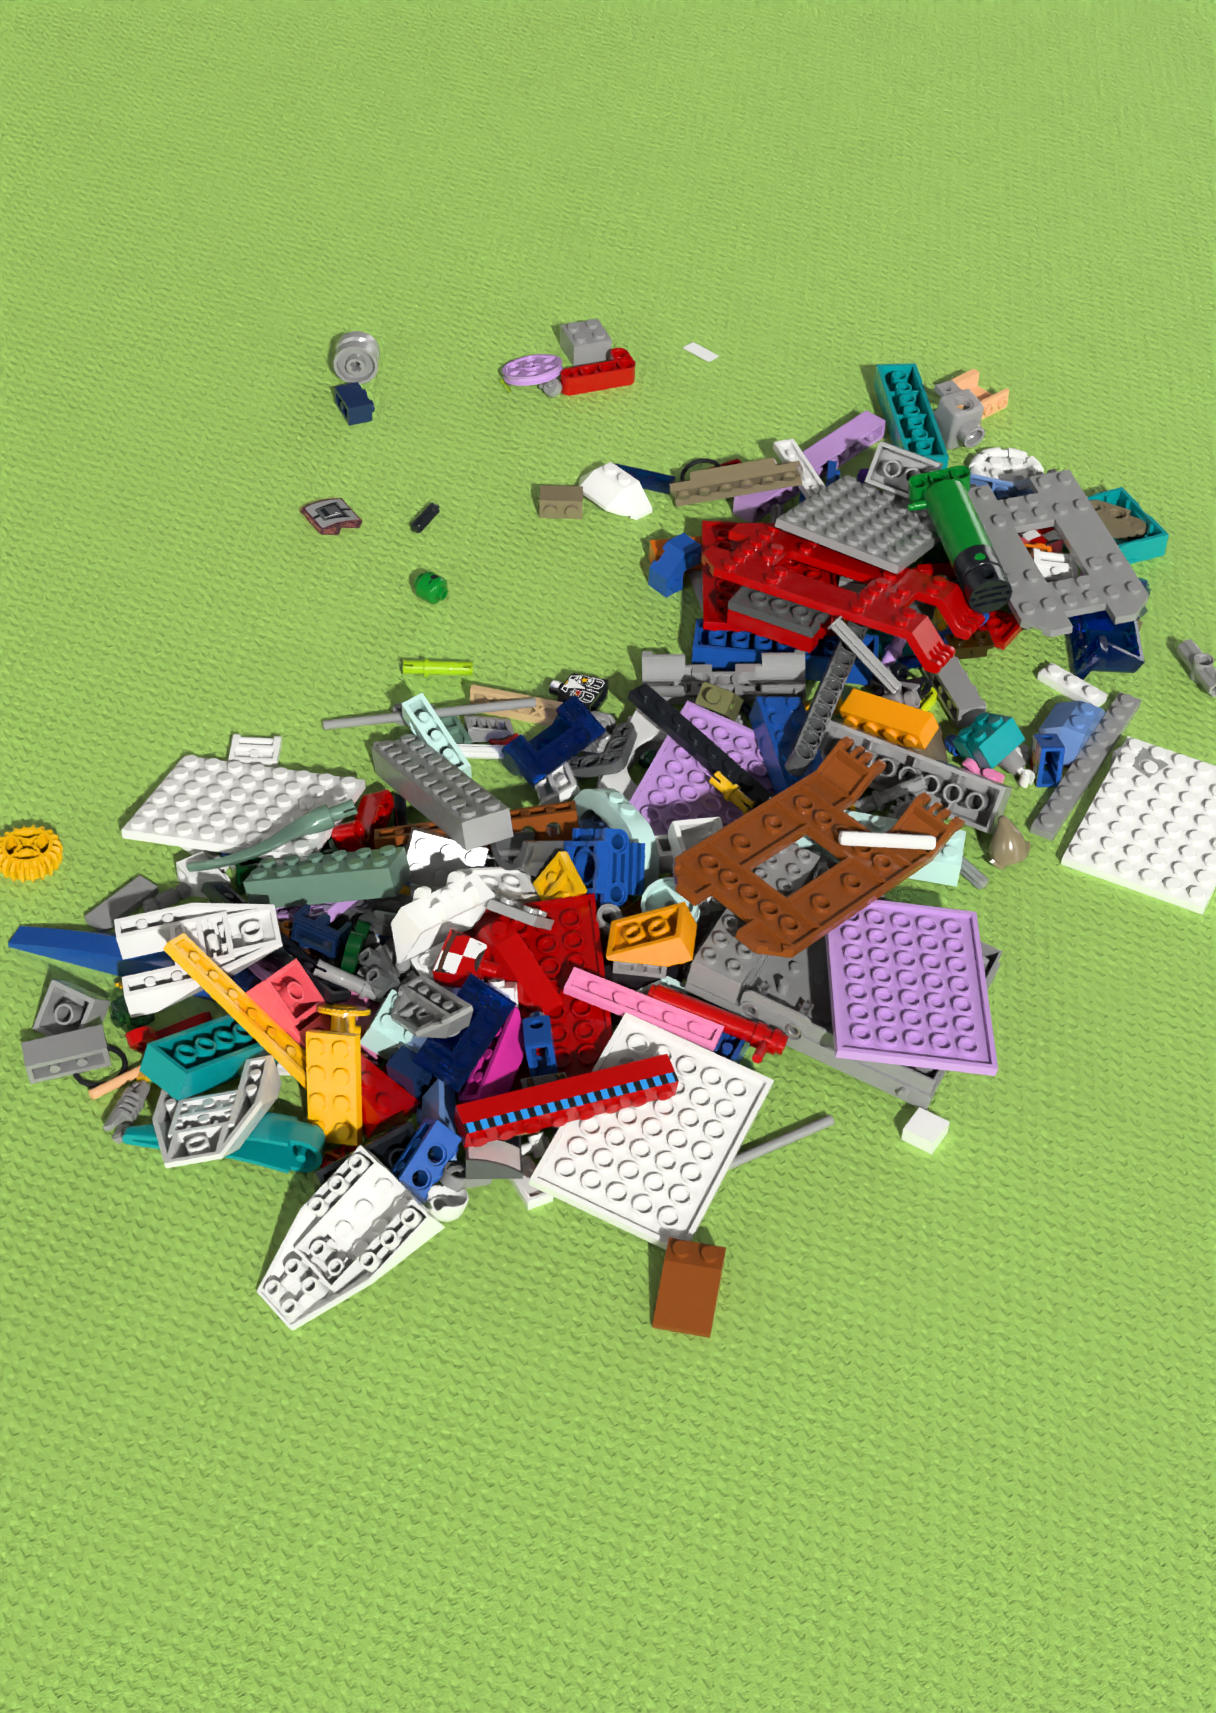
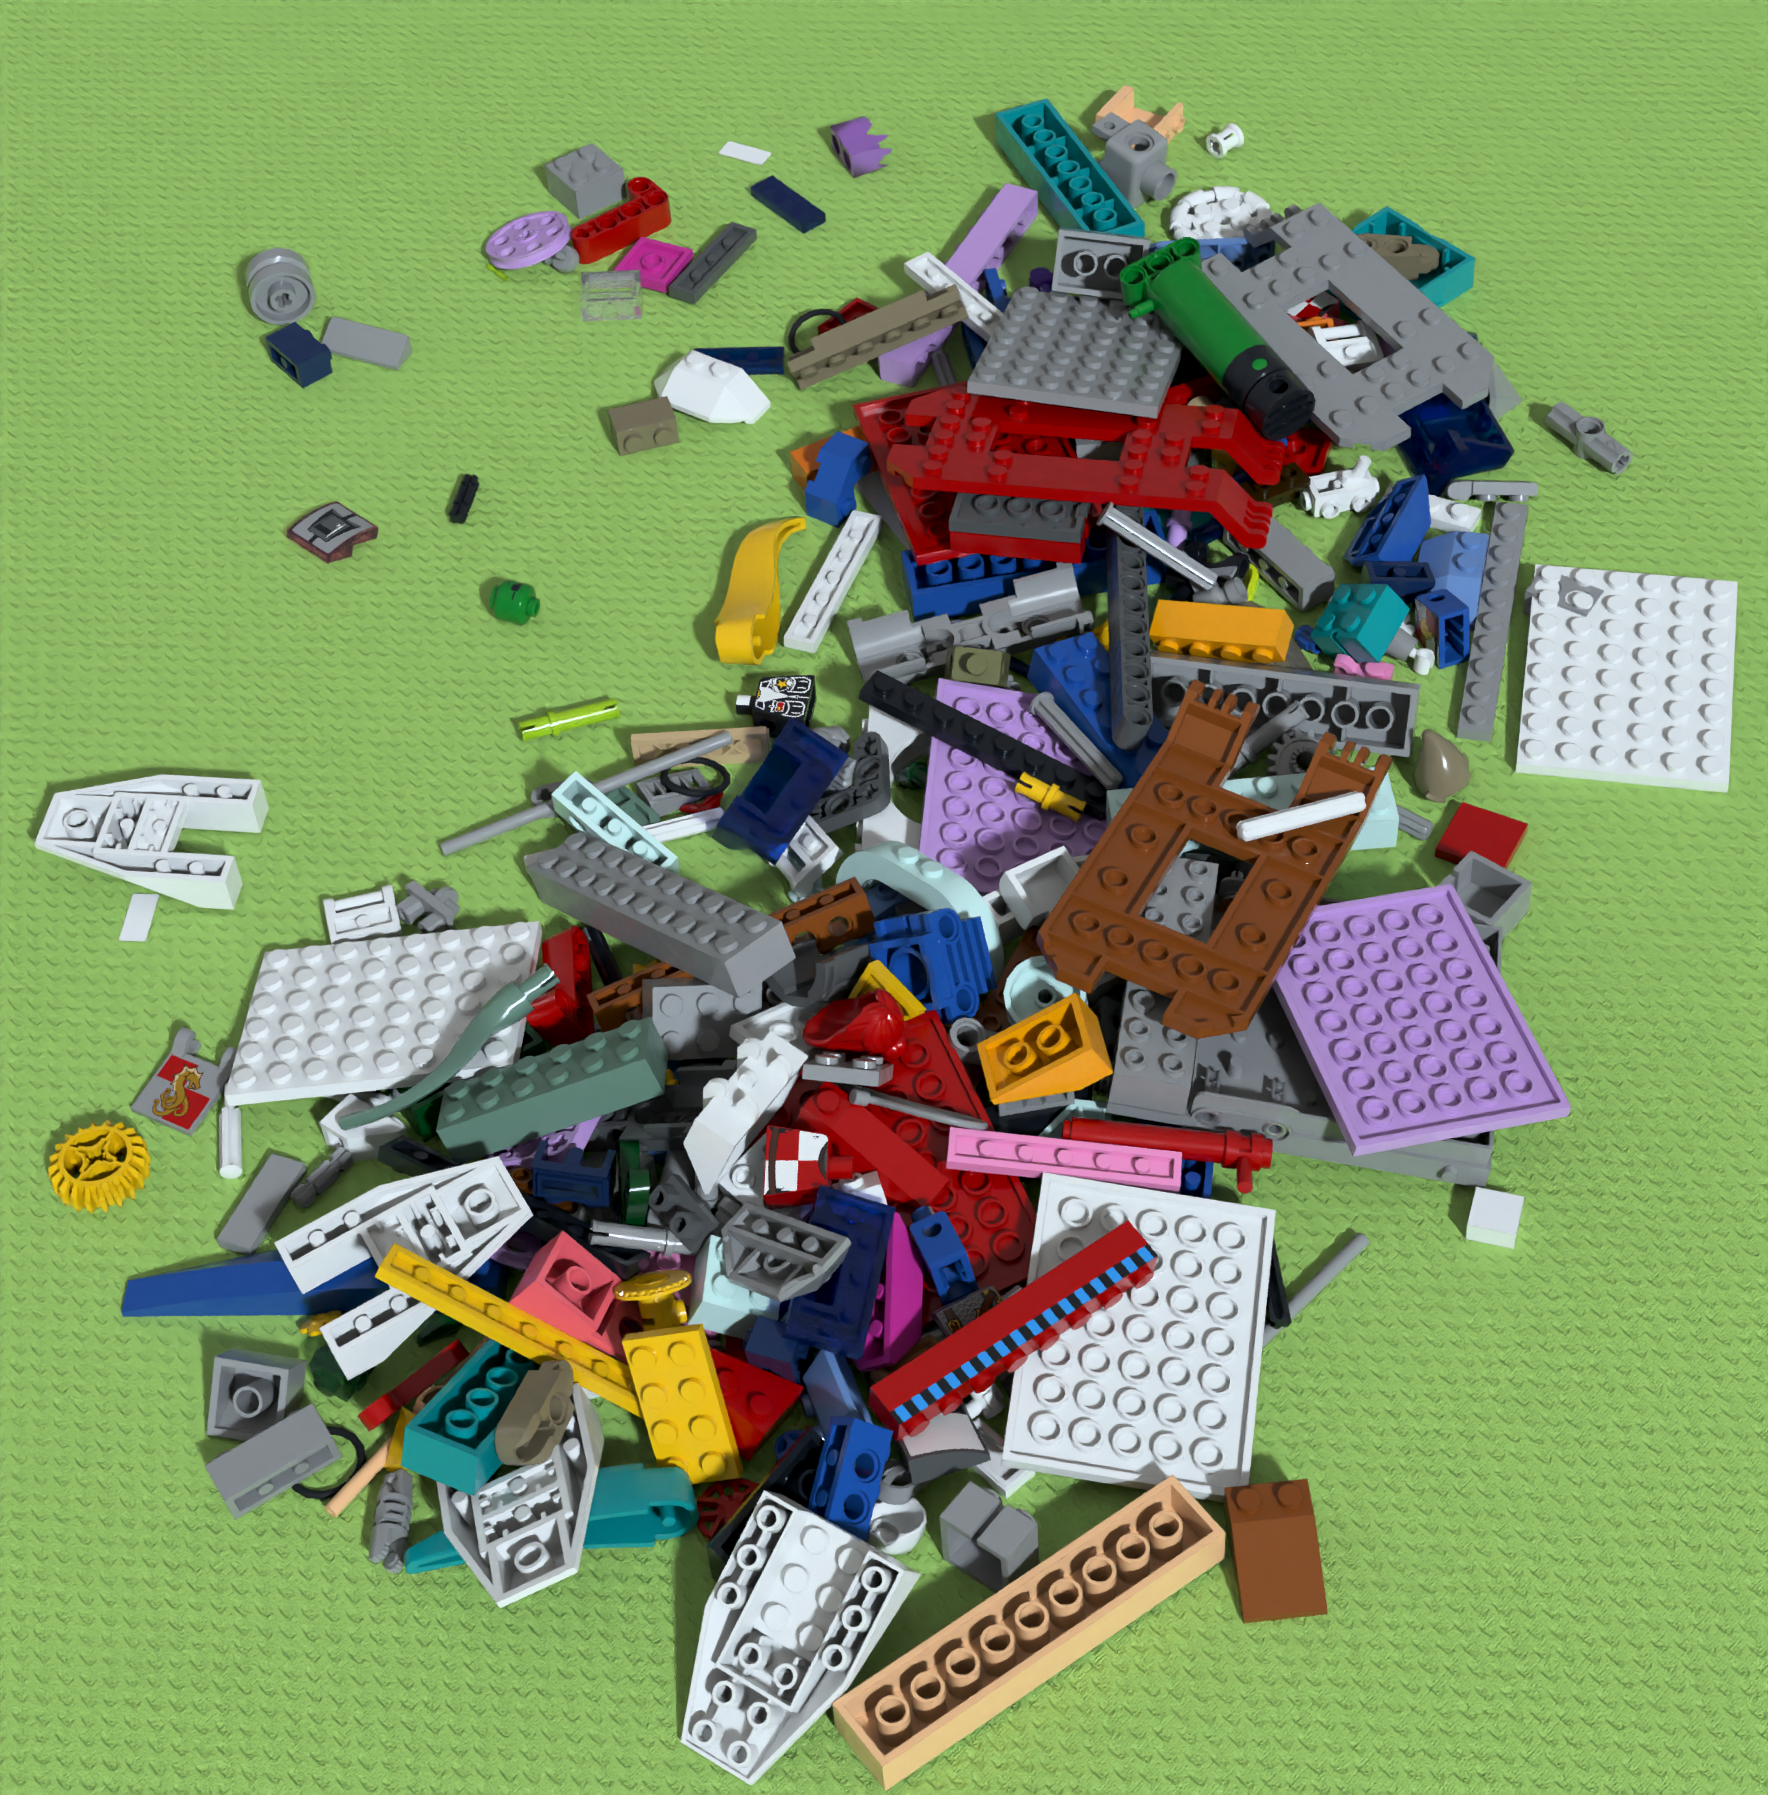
camera: 10 degrees left, 5 degrees up
none -> white wedge [34,774,269,910]
none -> white sticker [119,894,159,942]
none -> flag [130,1027,237,1137]
none -> white axle [219,1083,242,1179]
none -> light grey slope [321,317,412,370]
none -> light grey hips [396,880,460,934]
none -> dark green bar [417,1314,463,1347]
none -> dark tan piece [495,1360,575,1466]
none -> clear window [580,270,644,321]
none -> dark pink plate [614,237,694,293]
none -> black piece [660,757,730,797]
none -> dark grey plate [669,222,757,304]
none -> yellow animal [714,517,807,665]
none -> clear blue tile [750,175,826,234]
none -> white plate [783,510,883,653]
none -> red hair [802,988,908,1060]
none -> light grey piece [818,1081,988,1130]
none -> medium lavender piece [830,116,892,178]
none -> light nougat brick [832,1475,1226,1791]
none -> light grey piece [939,1481,1039,1593]
none -> light grey axle [1029,692,1123,790]
none -> white bush [1206,123,1244,159]
none -> black axle [1266,1237,1292,1329]
none -> white brick [1300,455,1380,519]
none -> blue wedge [1343,474,1431,568]
none -> dark blue slope [1359,561,1436,605]
none -> red tile [1435,802,1528,869]
none -> light grey piece [1438,851,1532,940]
none -> light grey hinge [1443,480,1538,502]
none -> light grey slope [1486,360,1523,422]

